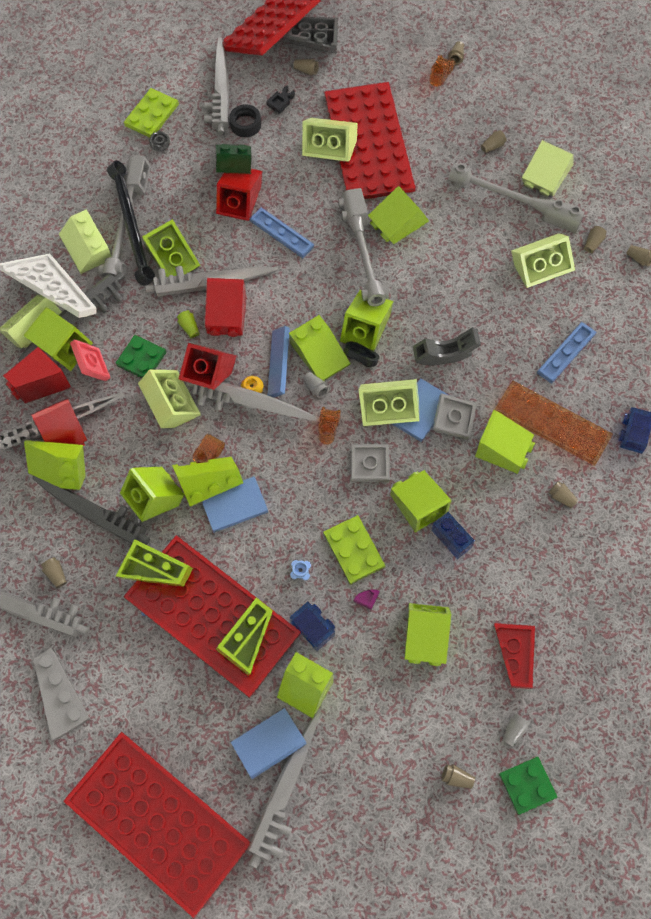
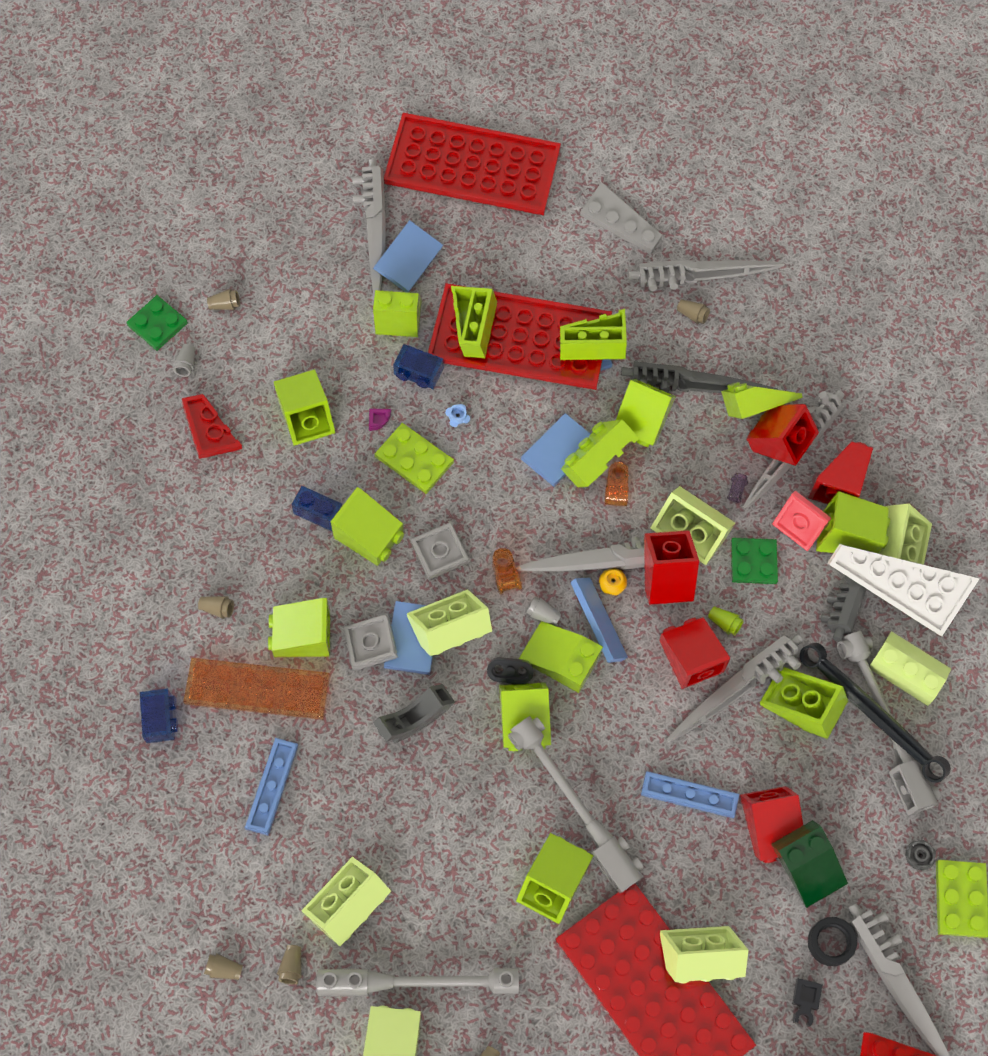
camera: 150 degrees right, 0 degrees up
none -> clear purple pin [727,473,748,503]

